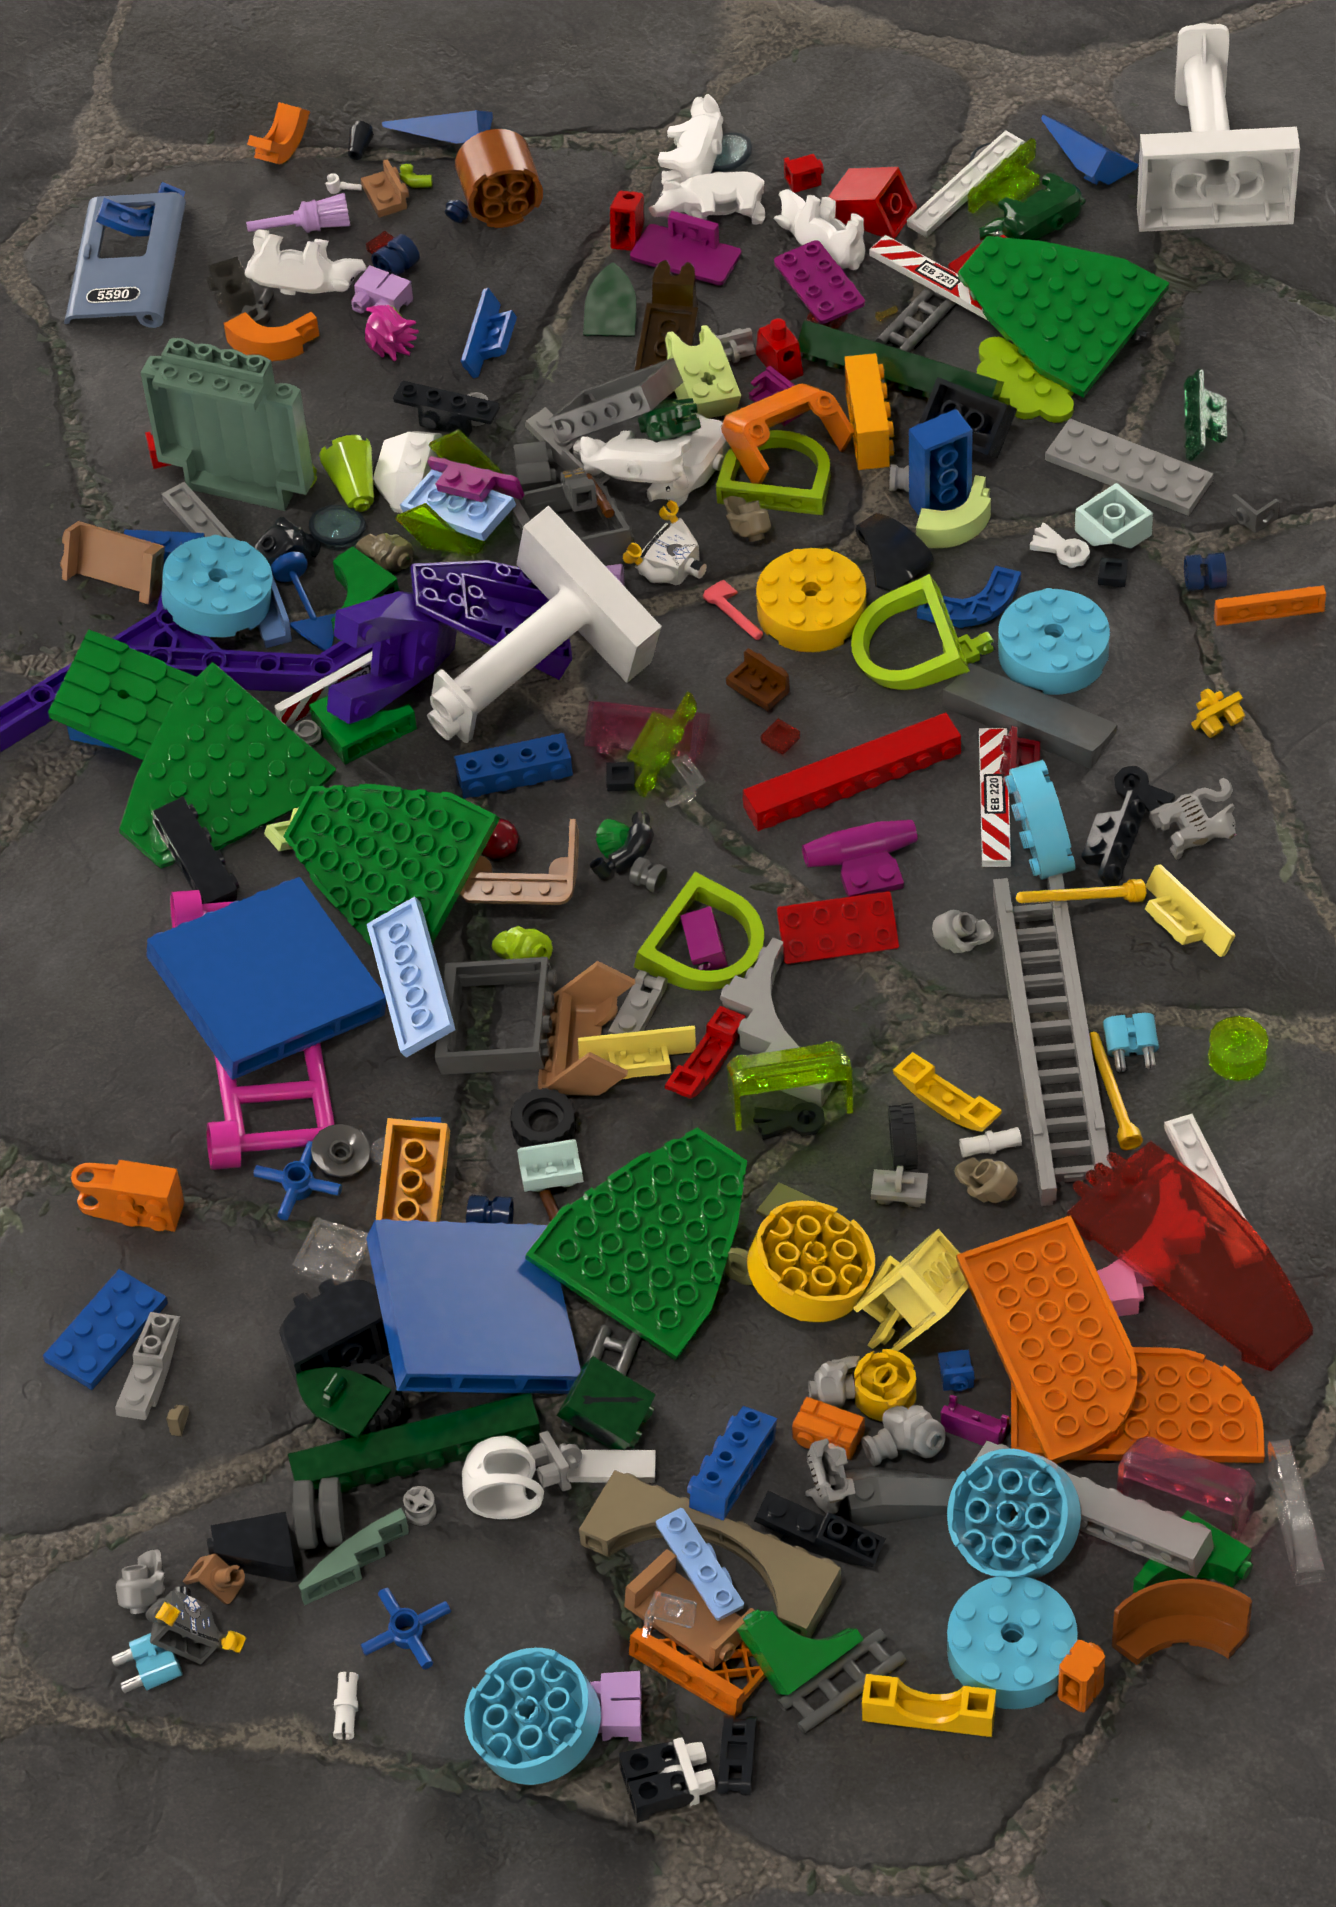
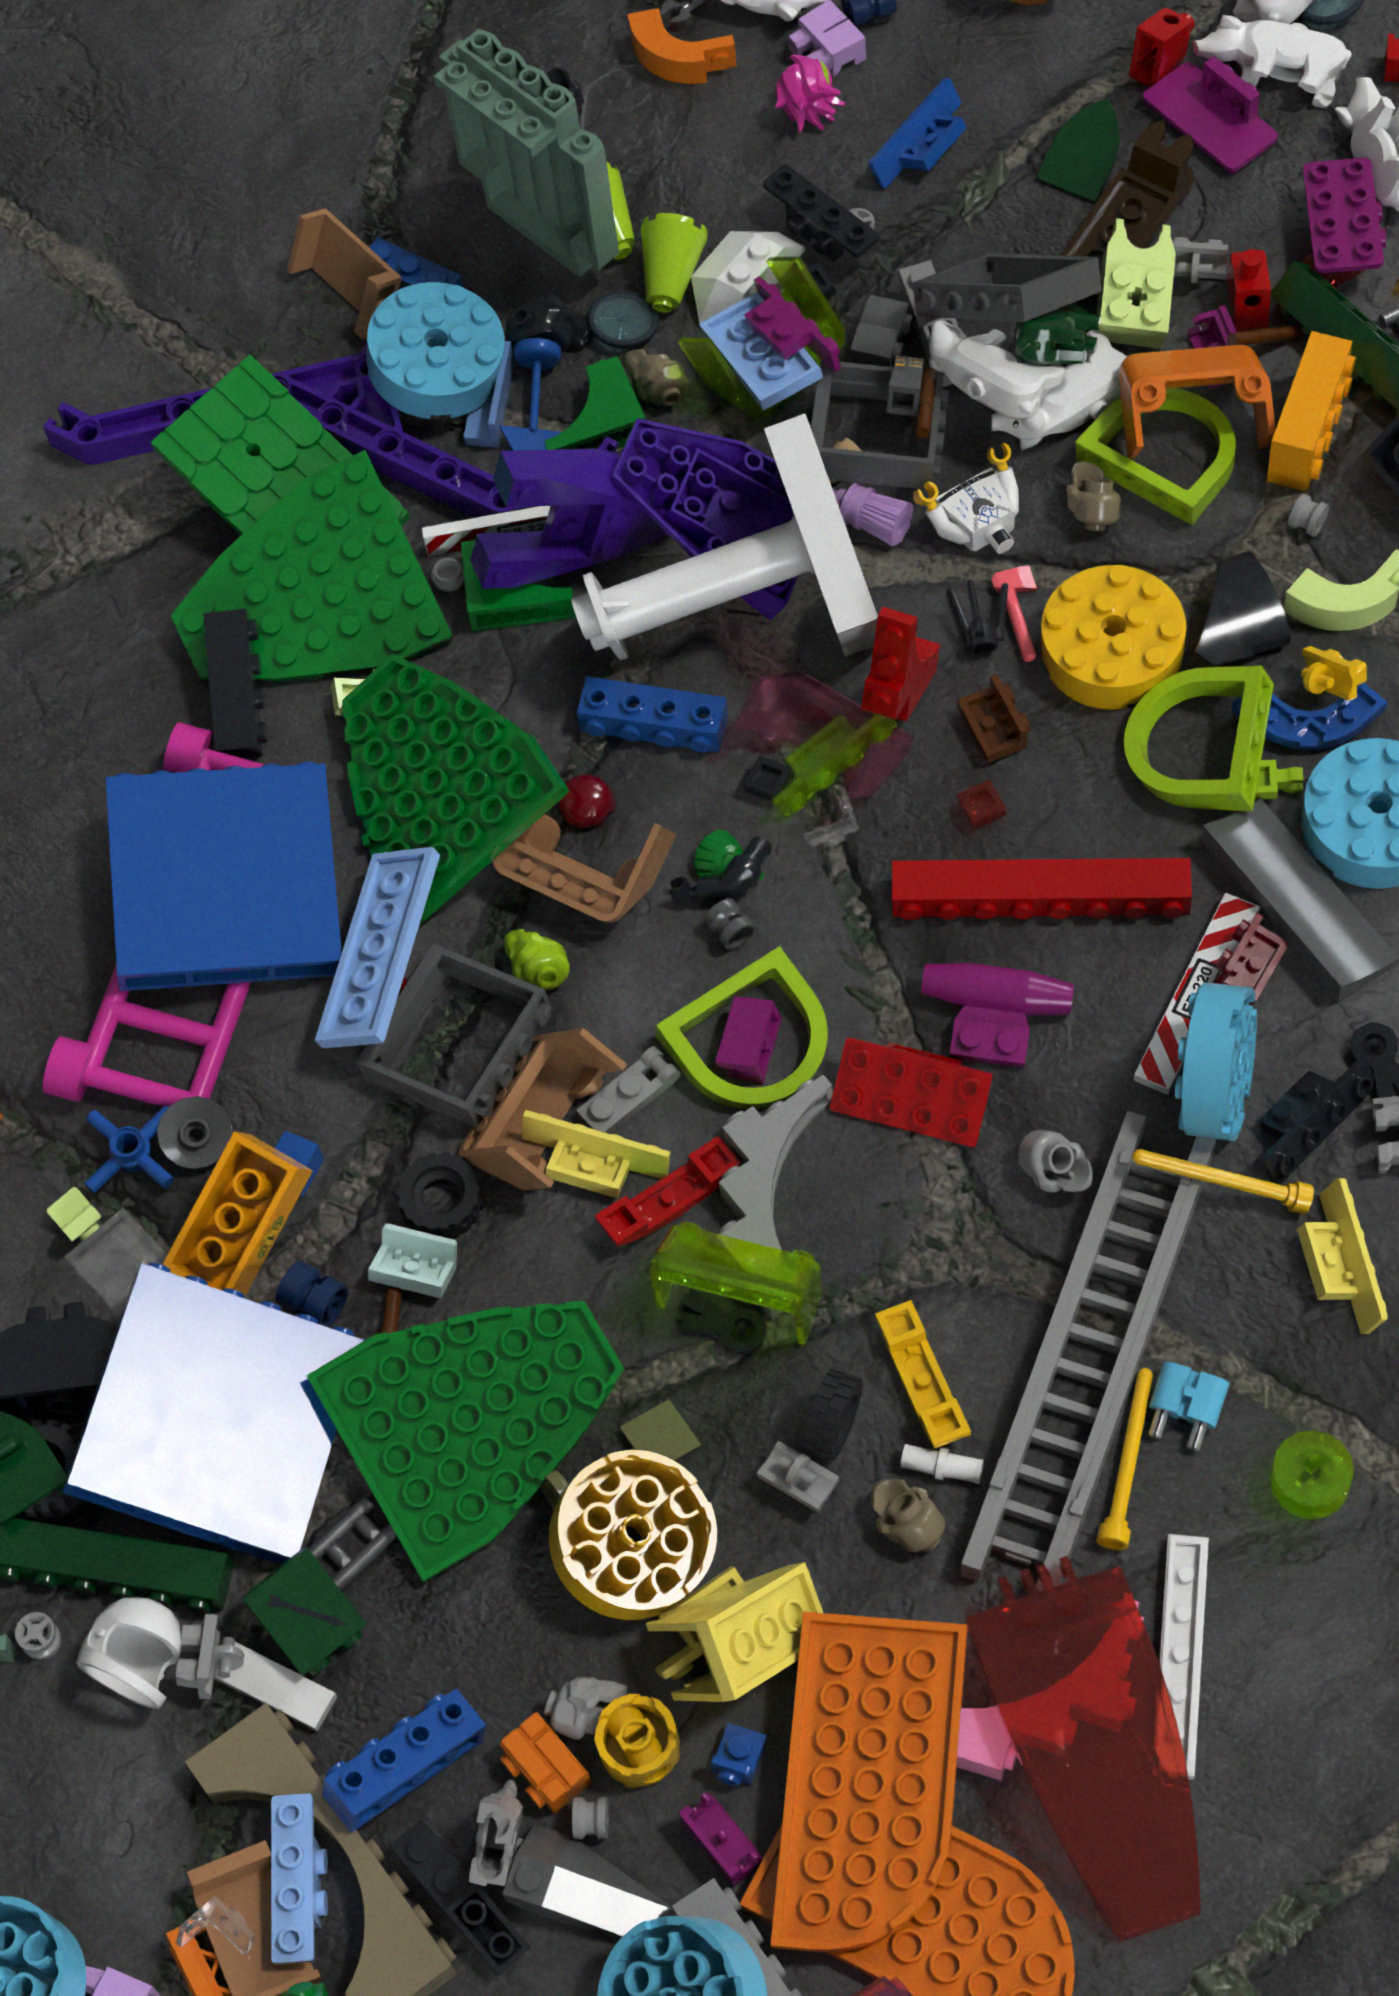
camera: 30 degrees right, 10 degrees up
light grey plate [162,482,235,539] -> none
light grey head [883,1405,946,1458] -> none
blue brick [909,409,973,515] -> none
none -> yellowish green bracket [47,1187,102,1241]
none -> red arch [861,607,940,722]
none -> black plant [948,579,1009,654]
none -> reddish brown piece [1227,325,1300,346]
none -> yellow hips [1301,646,1367,701]

